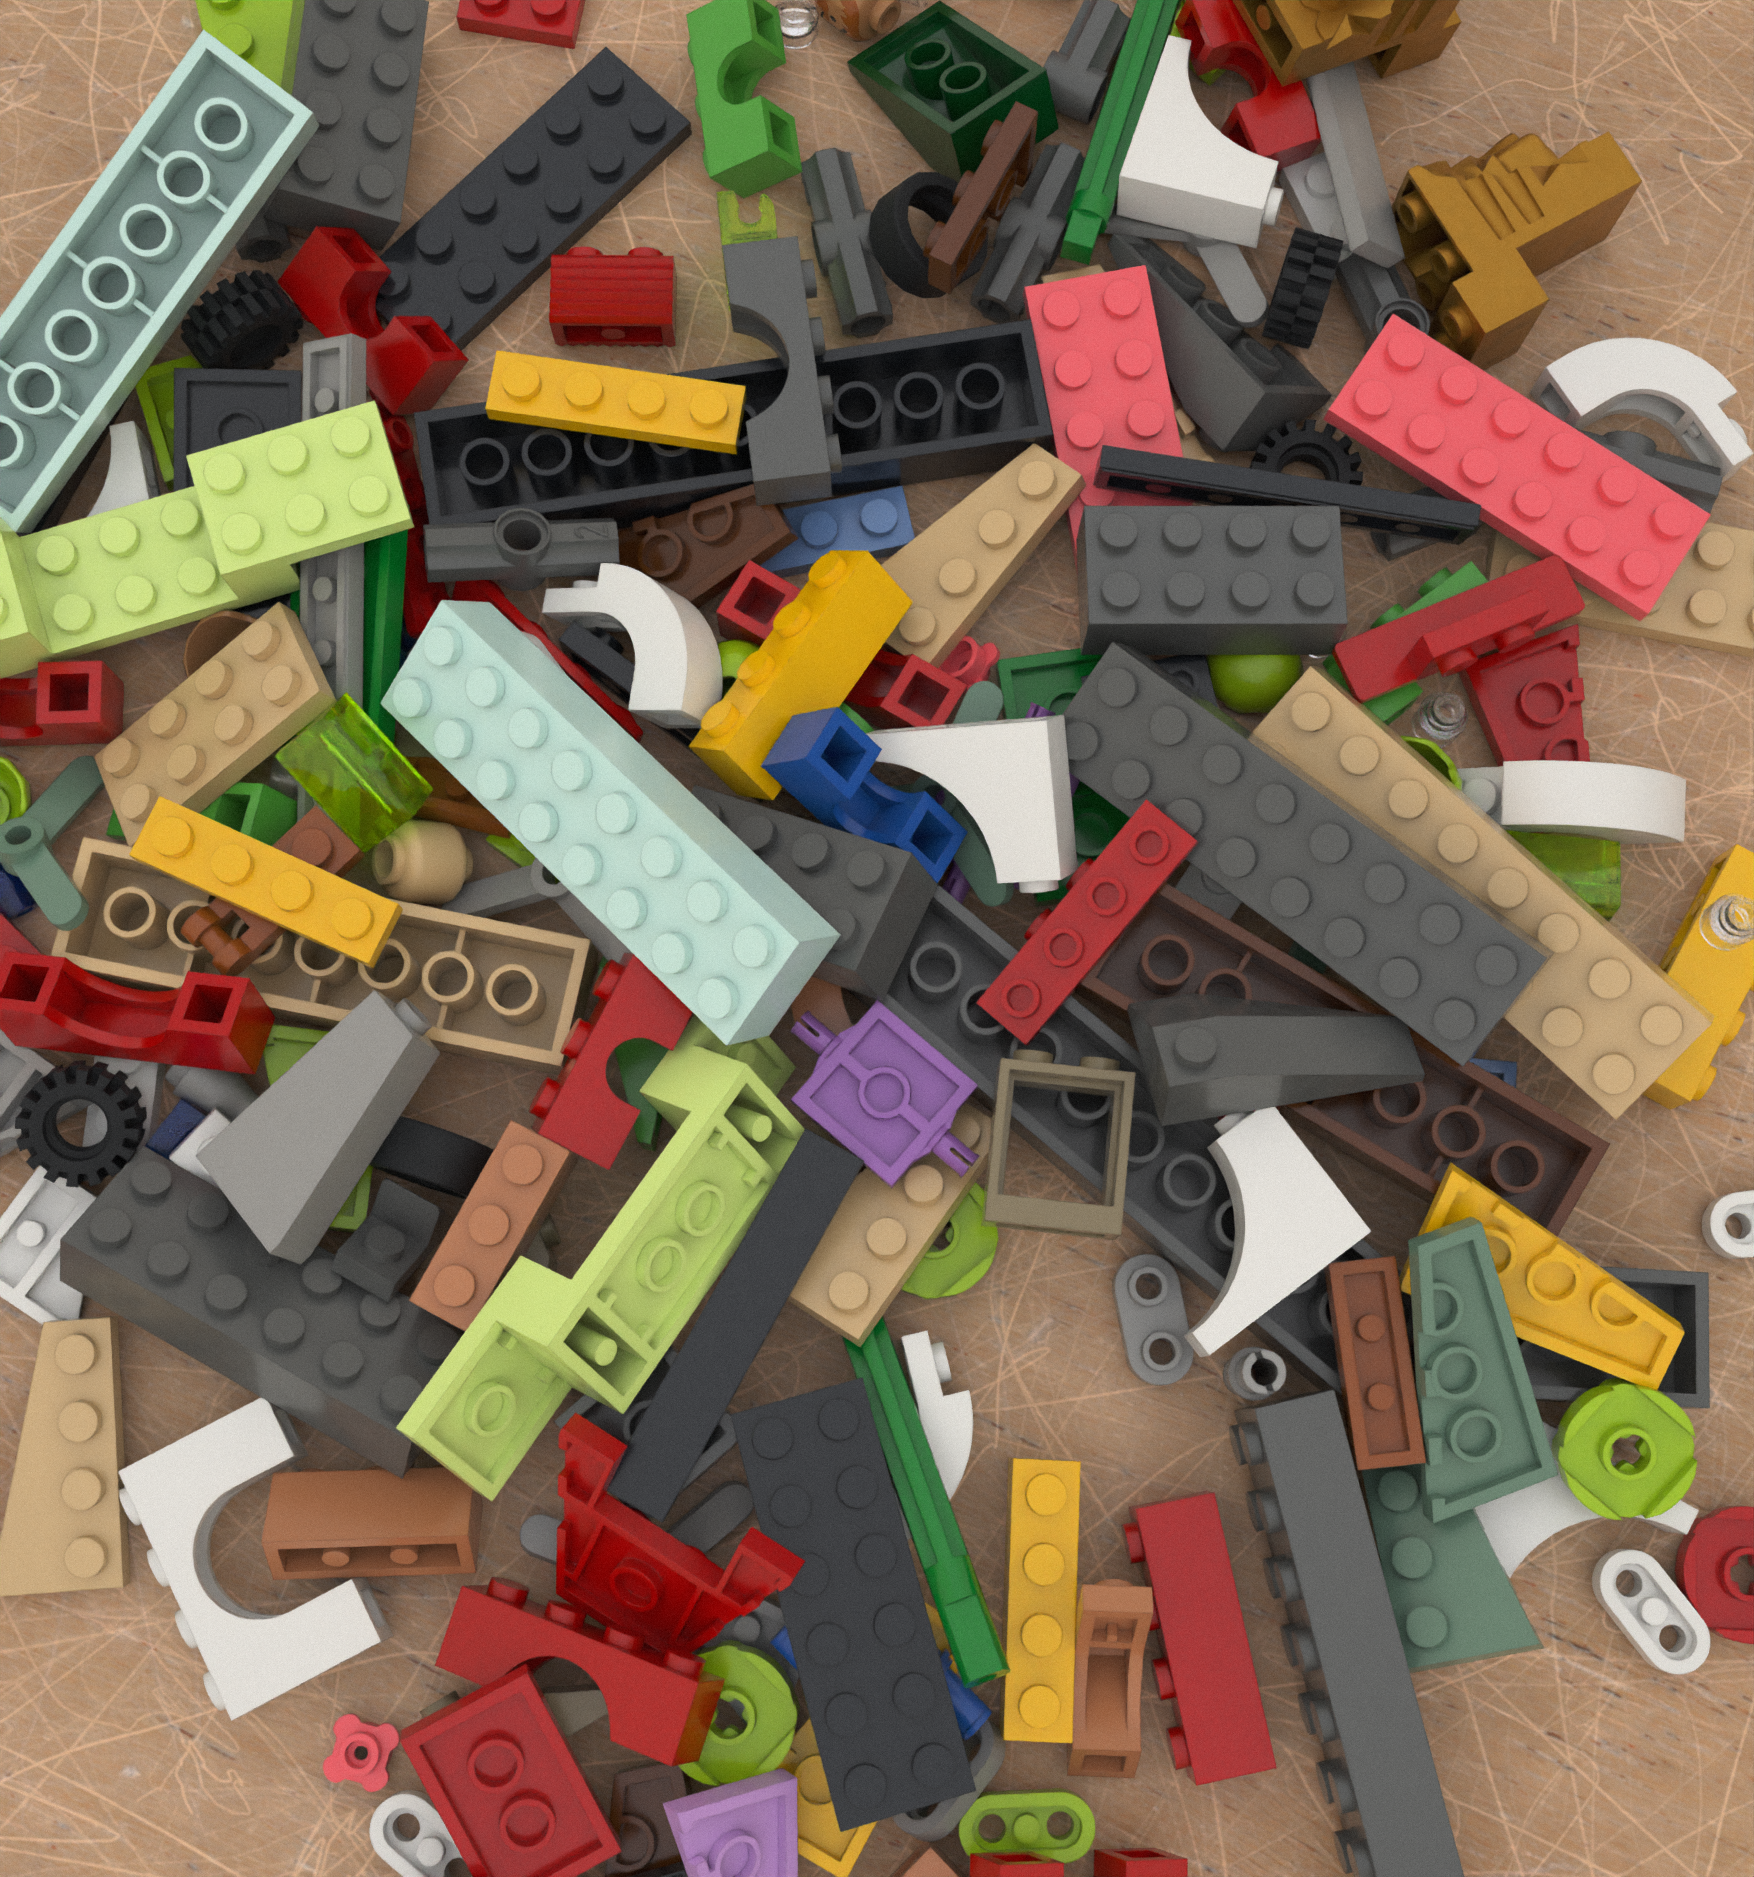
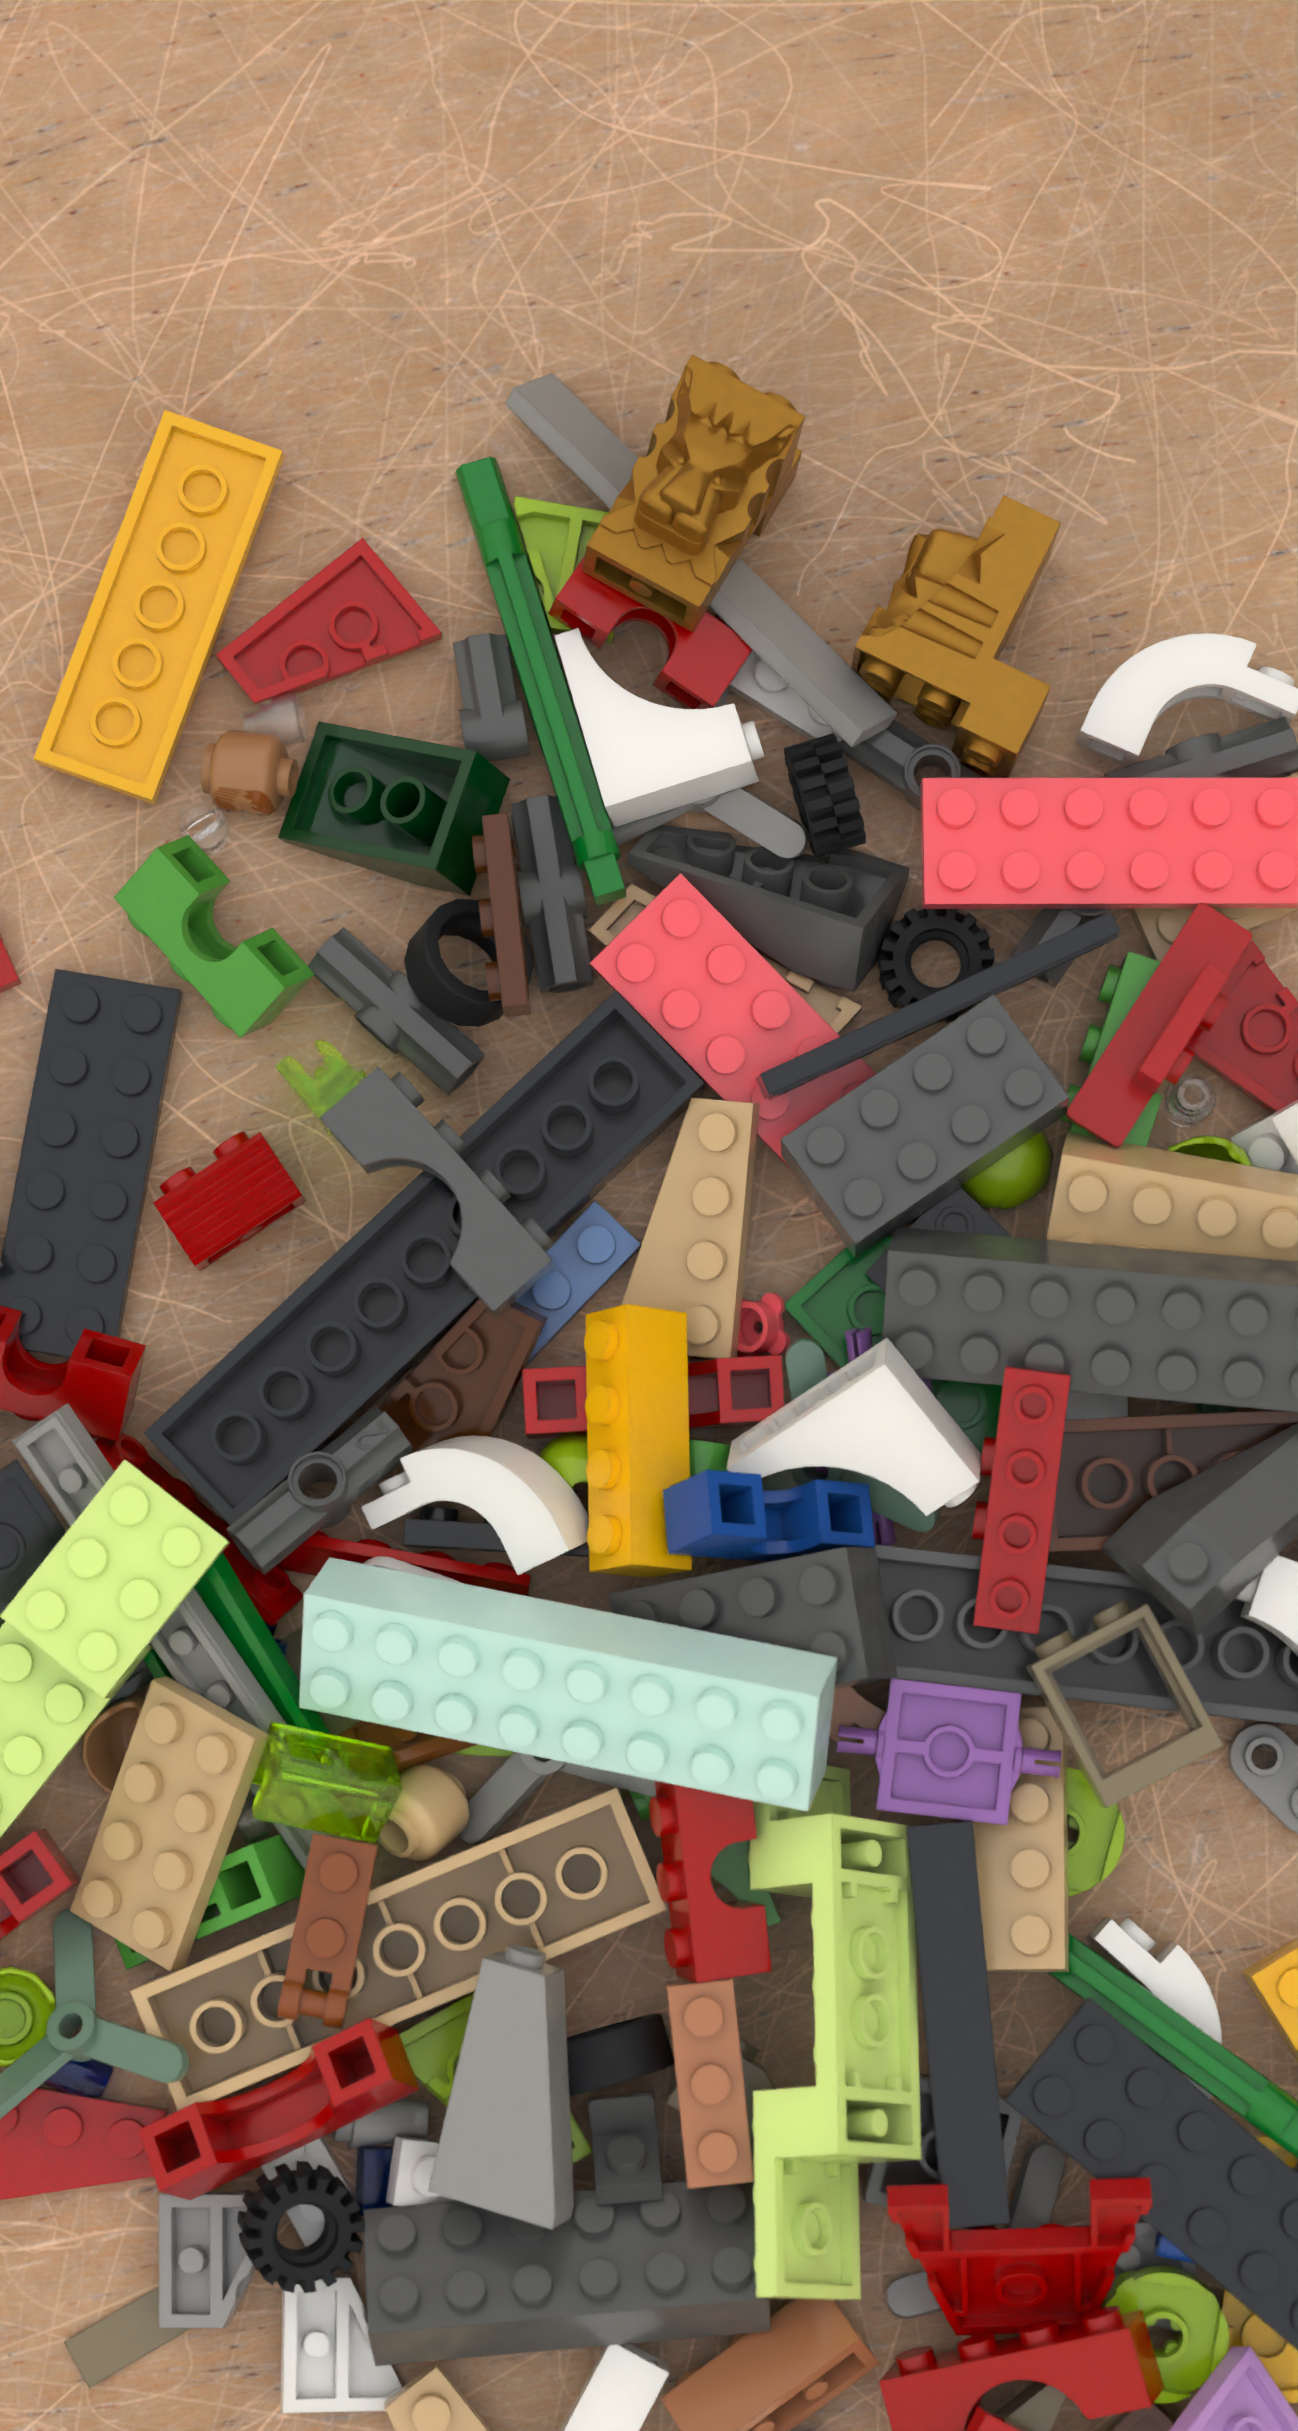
camera: 30 degrees left, 5 degrees up
yellow plate [129,796,403,968] -> none
yellow plate [485,350,747,455] -> none

